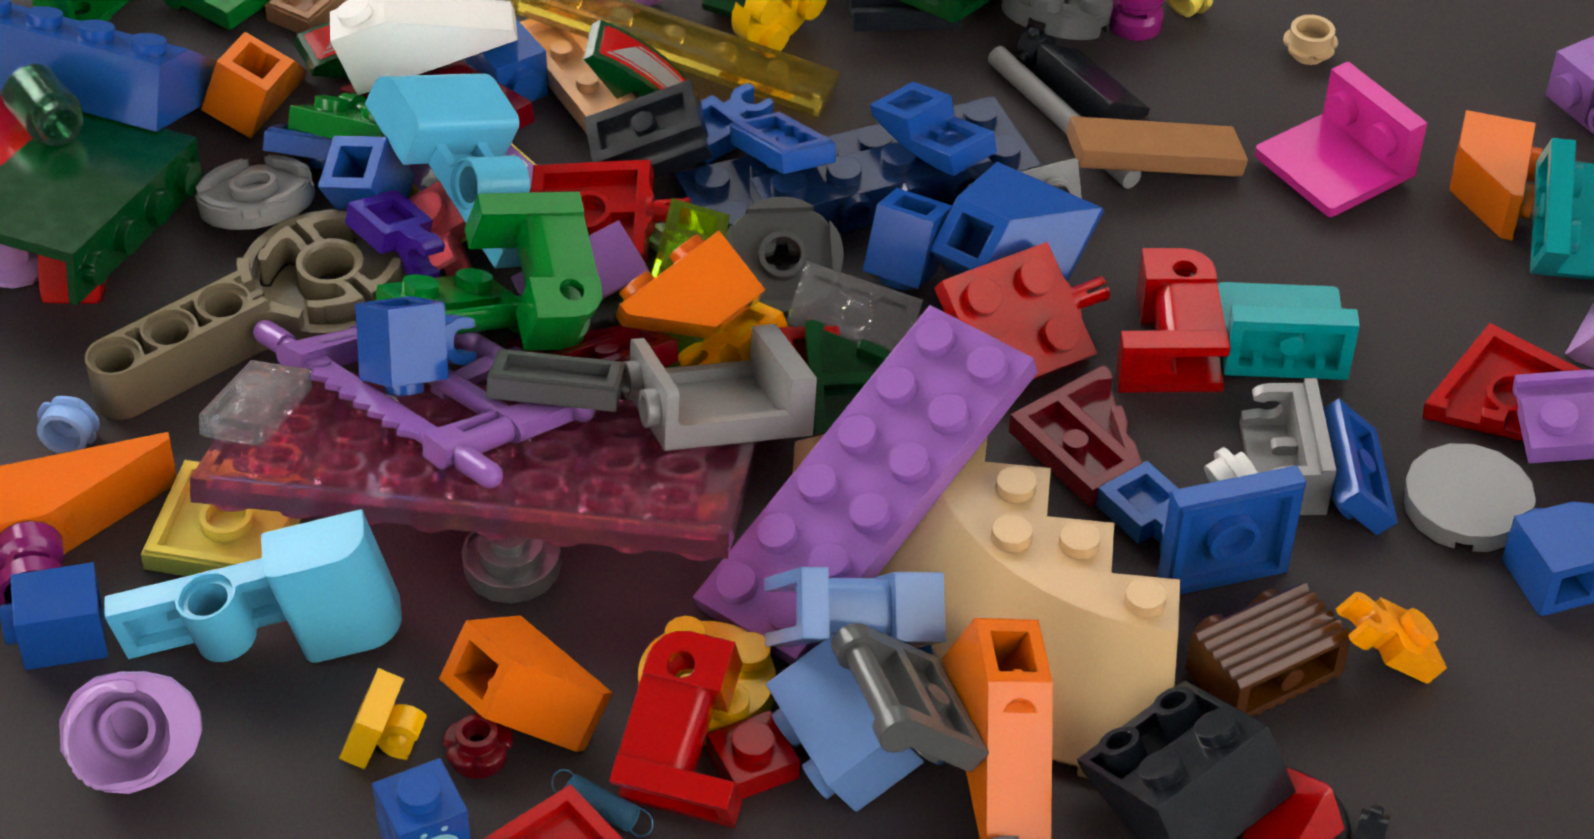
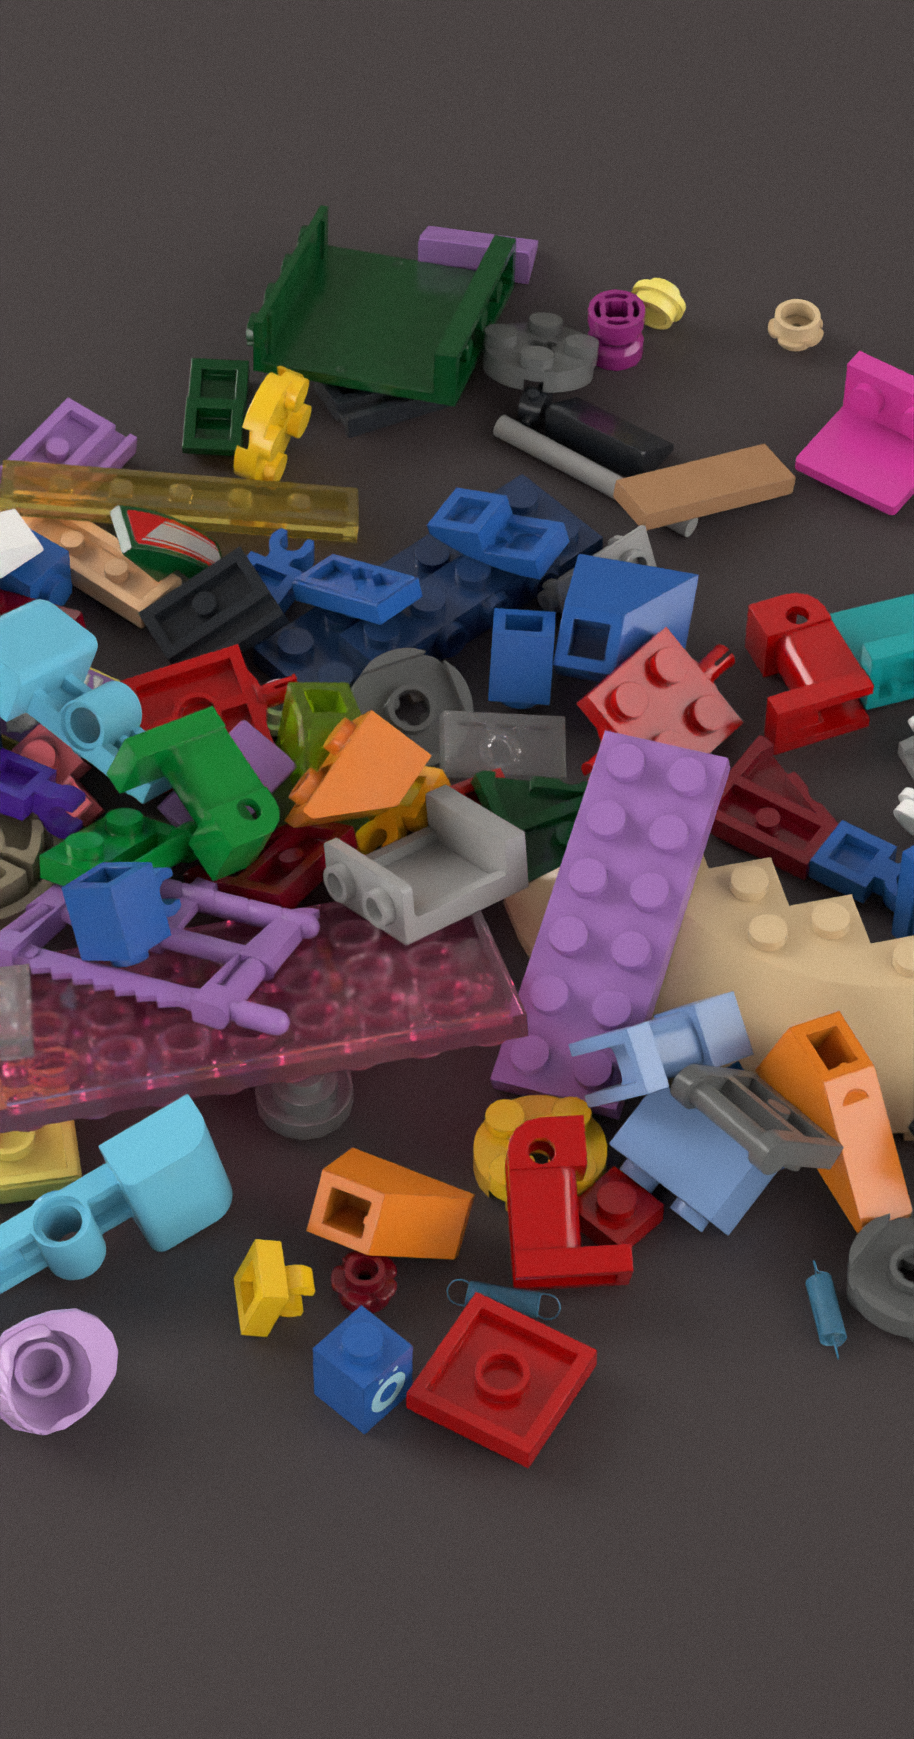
camera: 20 degrees left, 5 degrees up
dark grey tile [486,349,625,412] -> none

